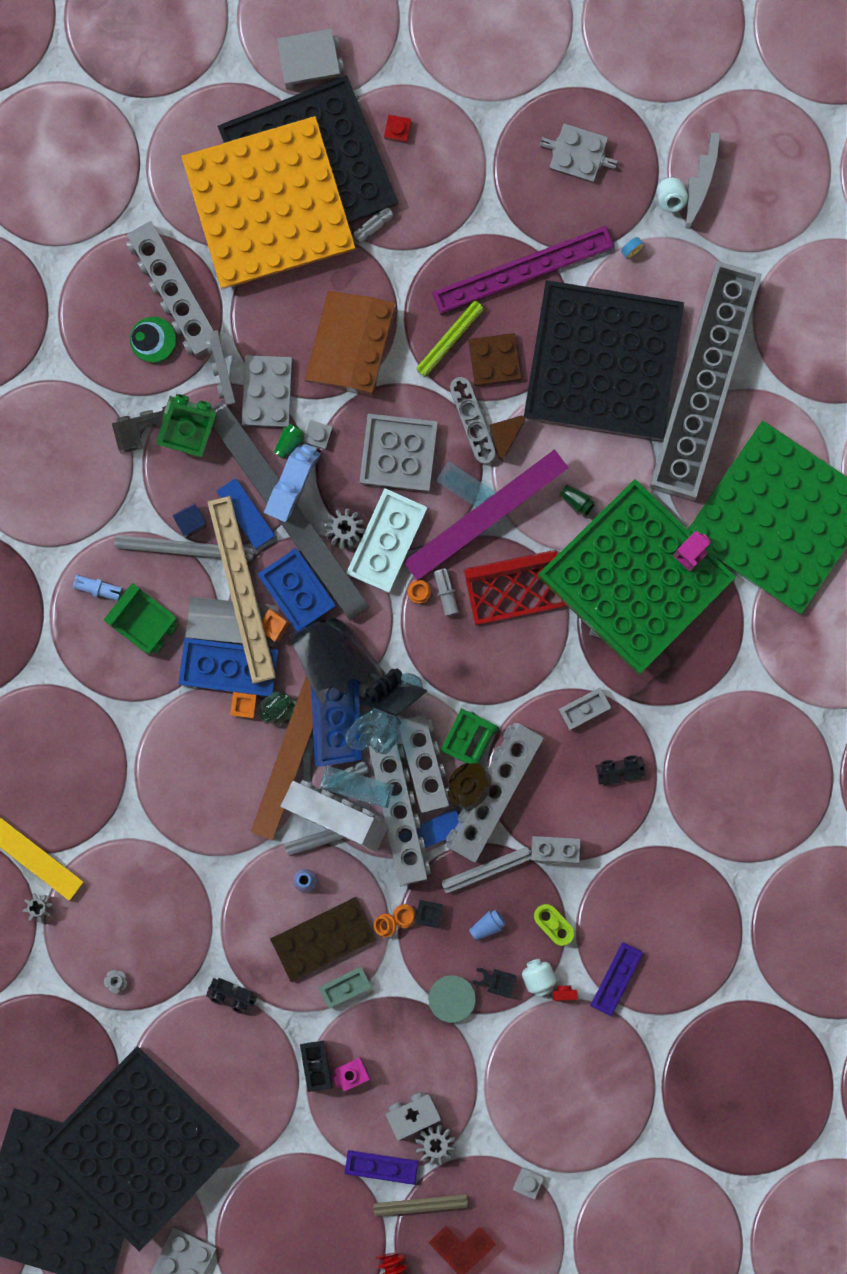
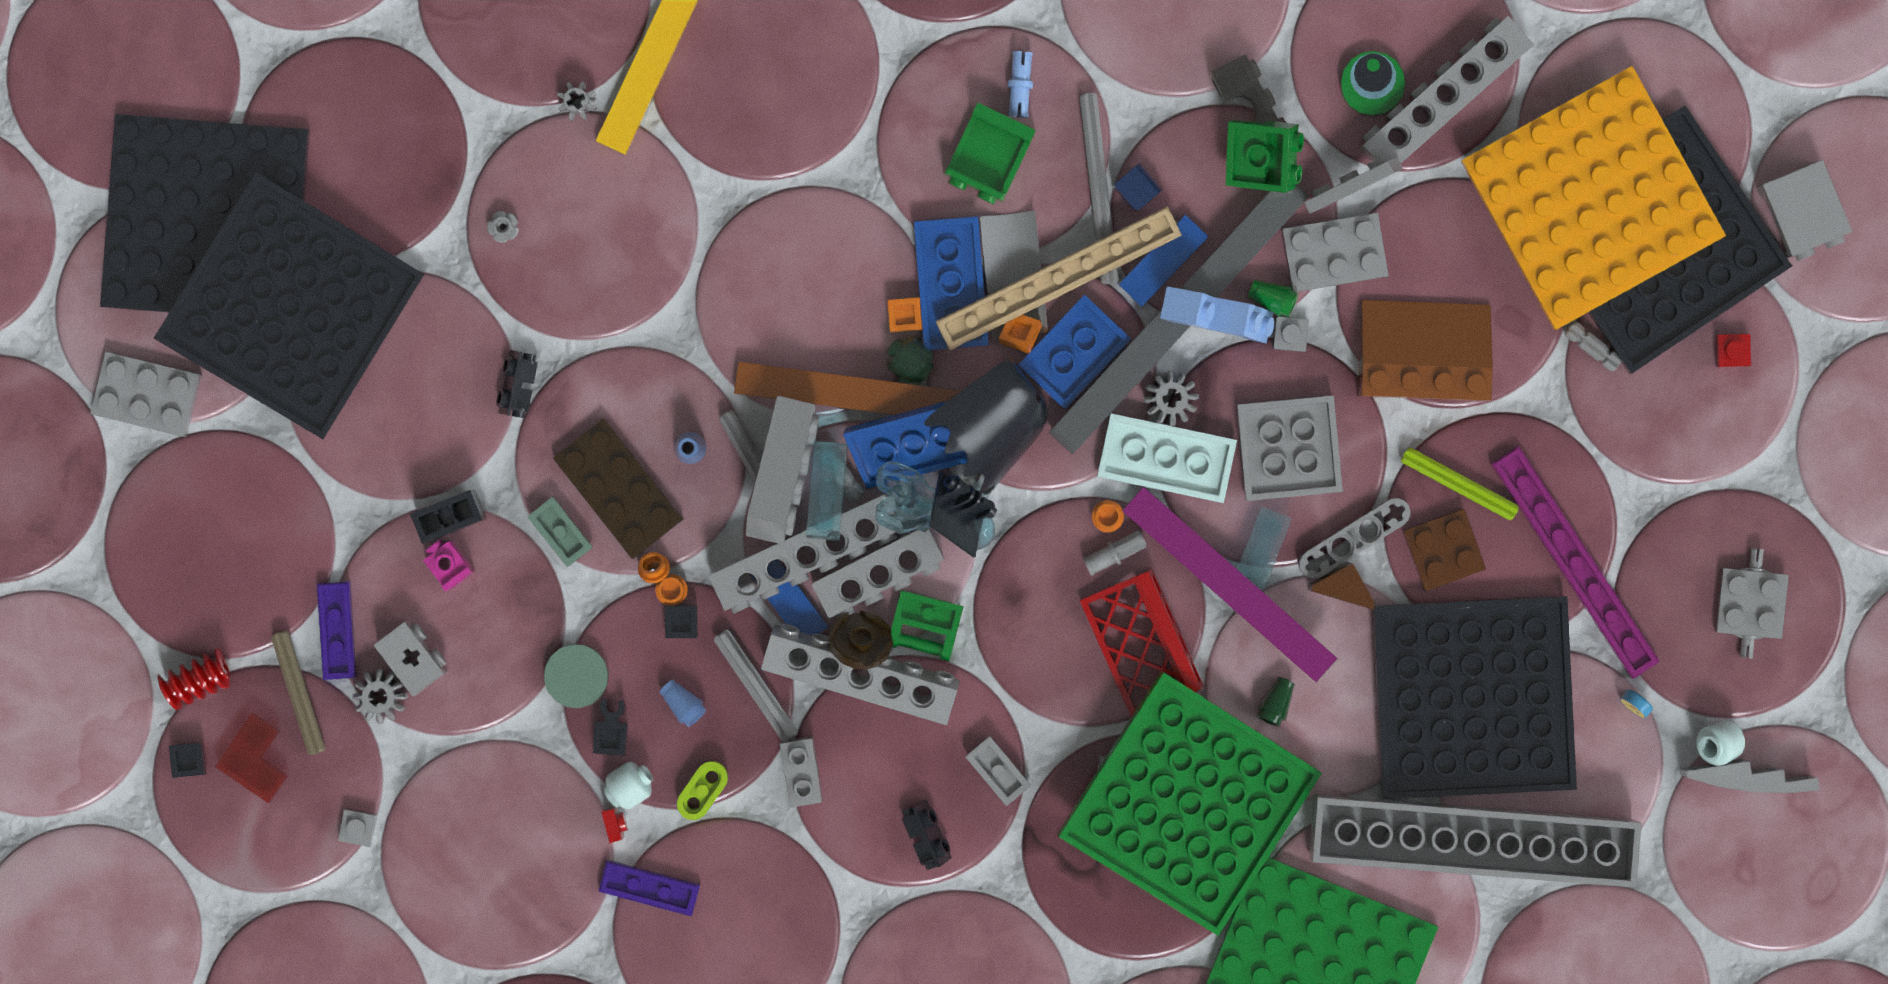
camera: 75 degrees right, 5 degrees up
dark pink brick [673,531,711,572] -> none

